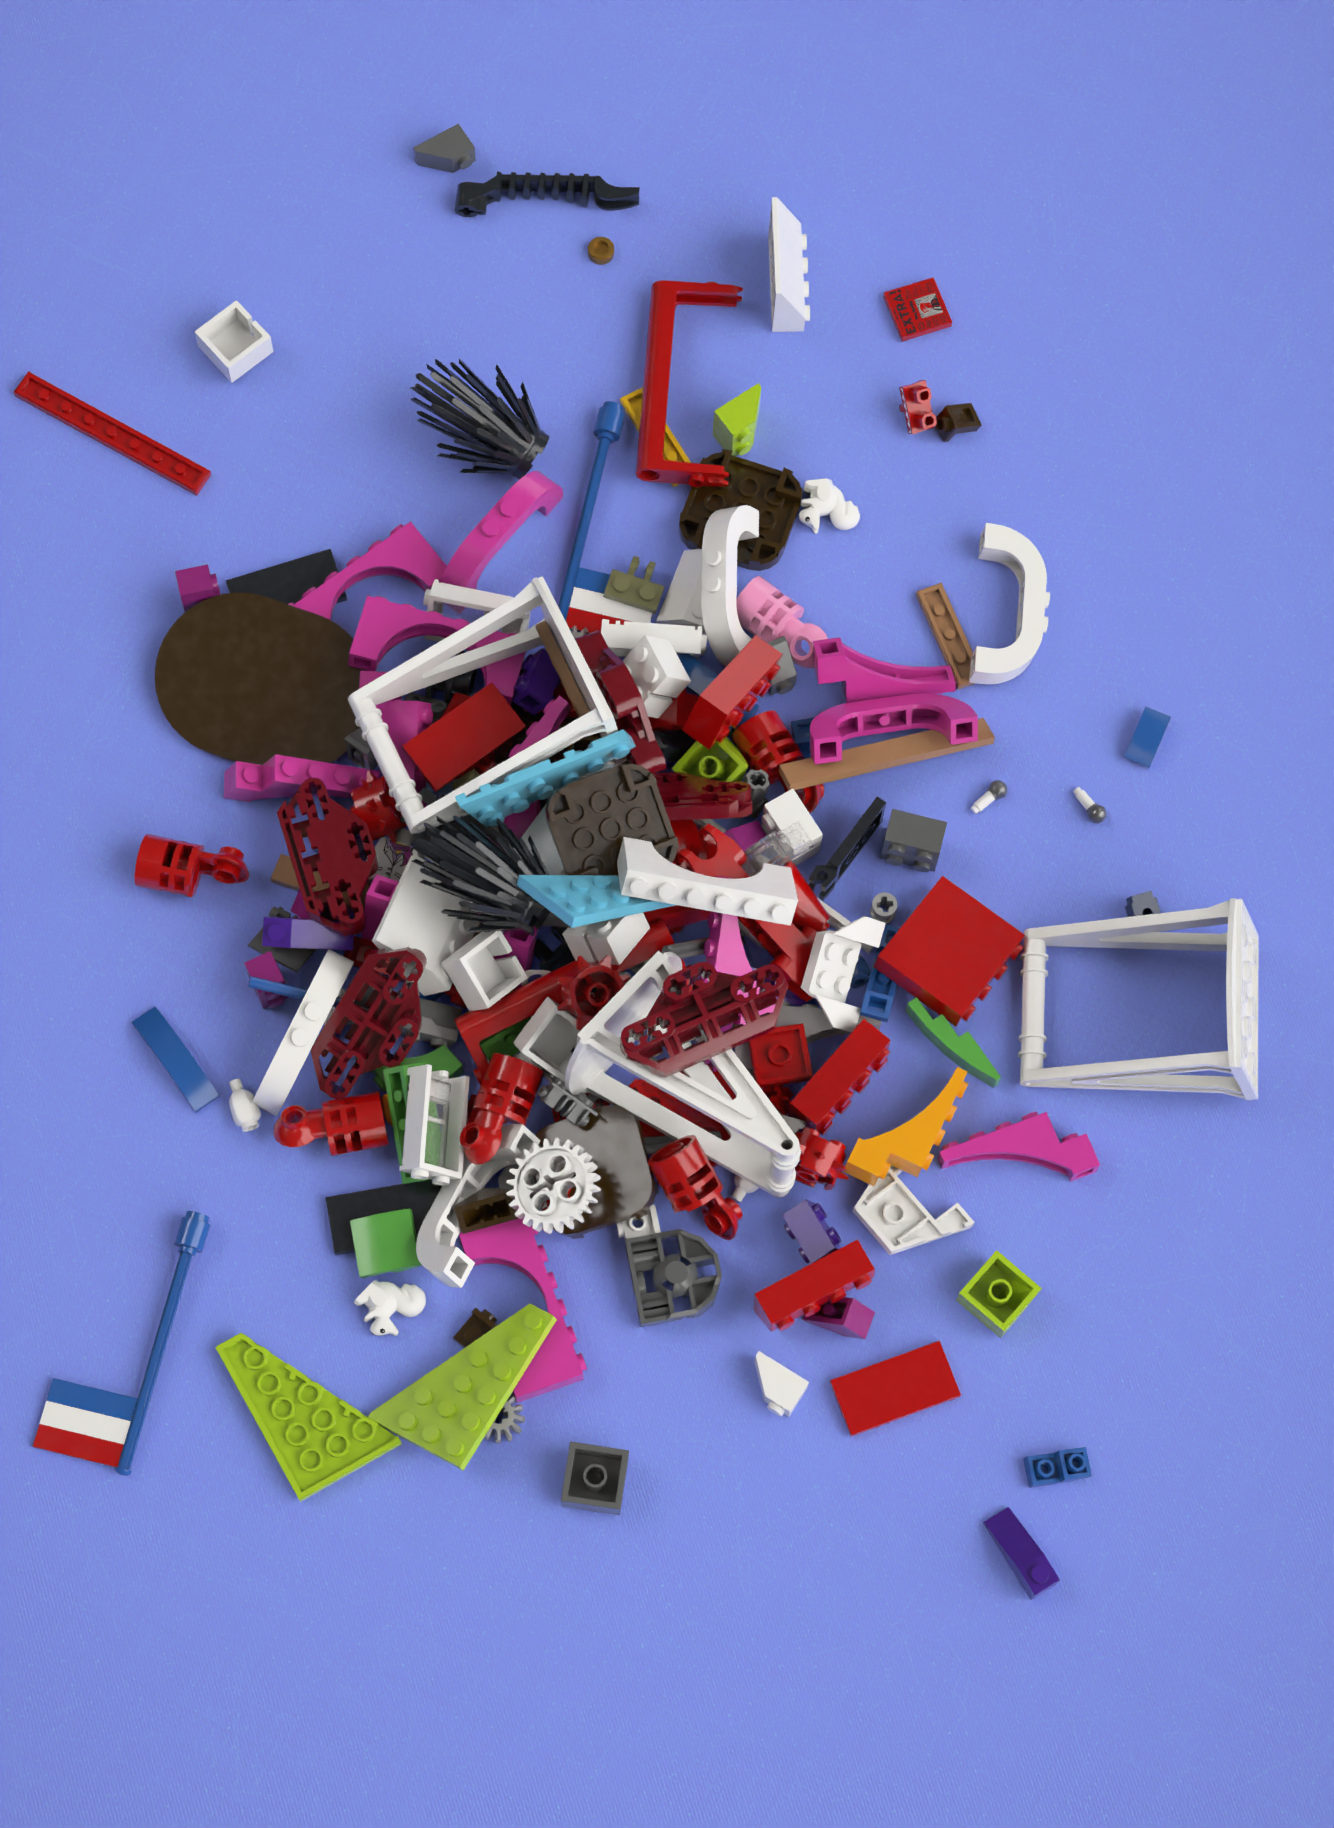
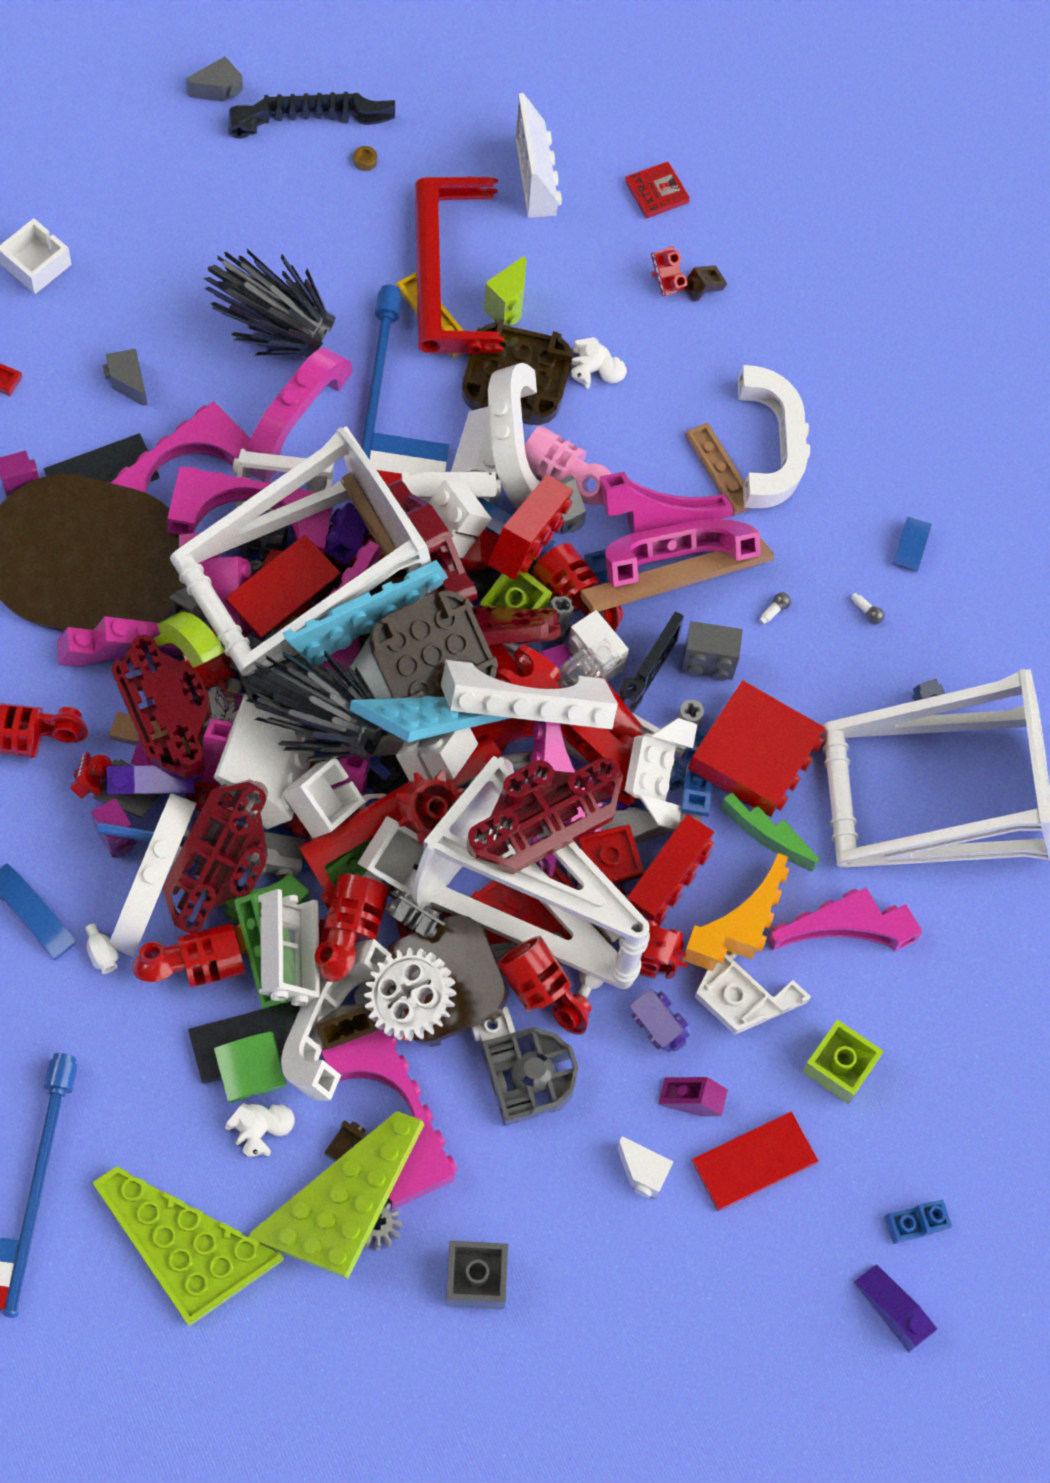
camera: 10 degrees left, 5 degrees down
olive hinge [603,556,664,614] -> none
red slope [754,1239,875,1332] -> none
none -> red hips [70,751,113,799]
none -> dark grey slope [103,349,147,405]
none -> lime arch [154,612,225,668]

